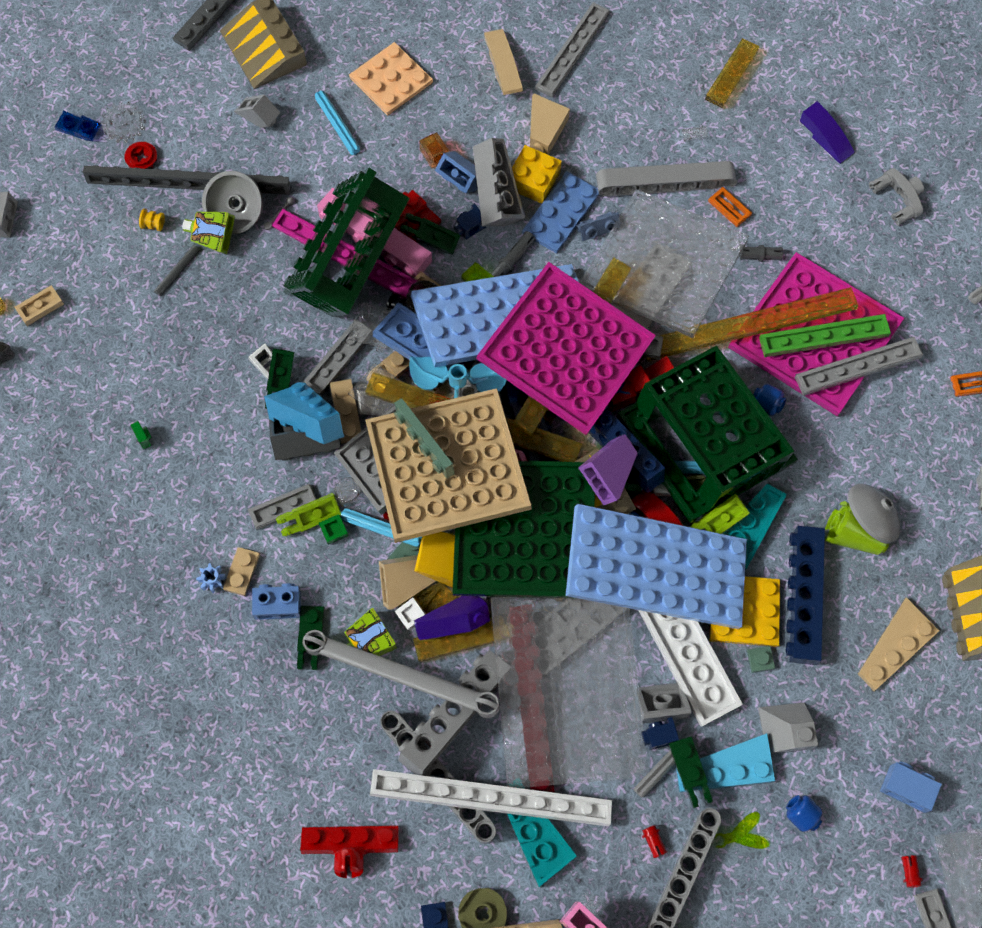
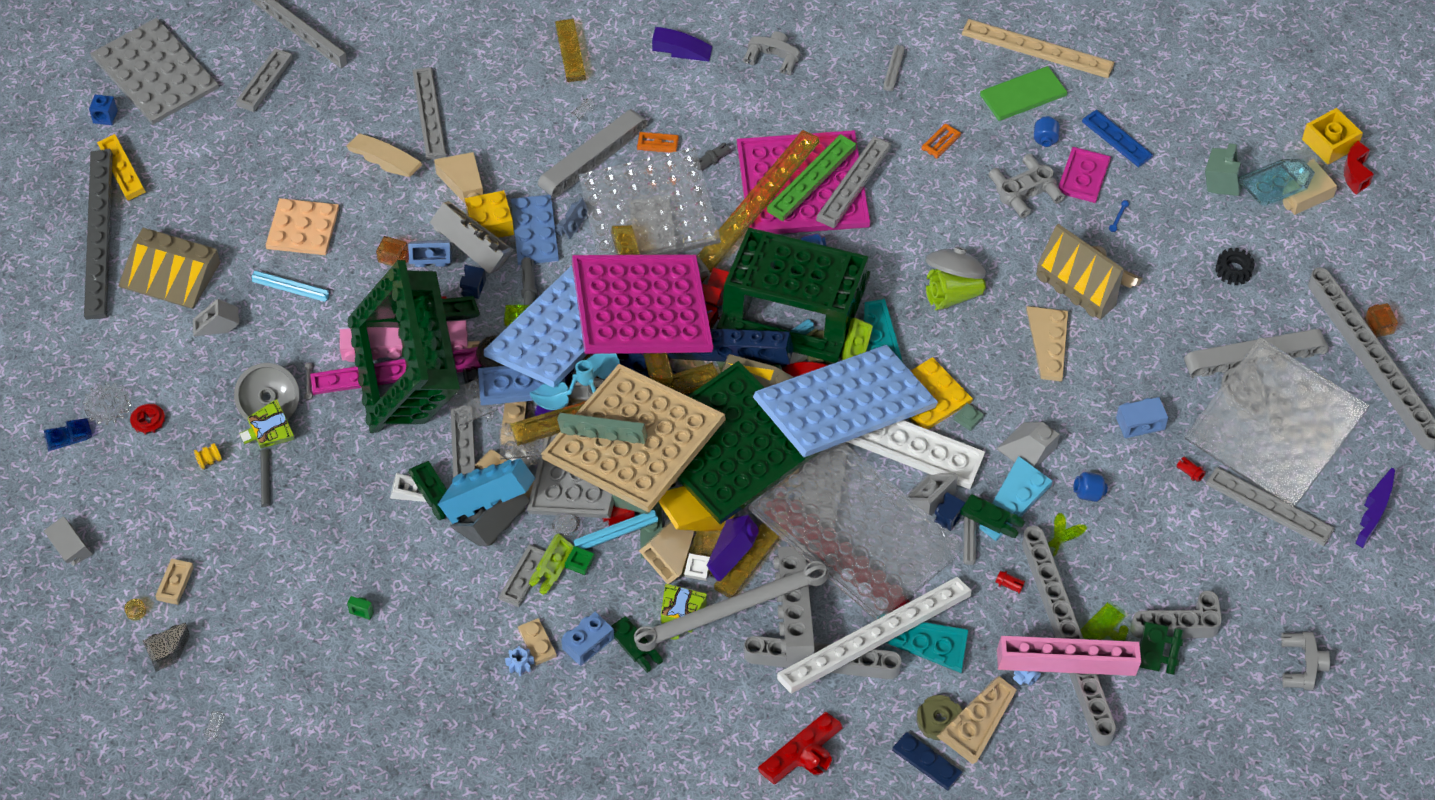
camera: 40 degrees left, 15 degrees down
dark grey plate [83,165,291,195] -> none
medium lavender slope [578,434,637,506] -> none
dark blue brick [785,525,825,665] -> none

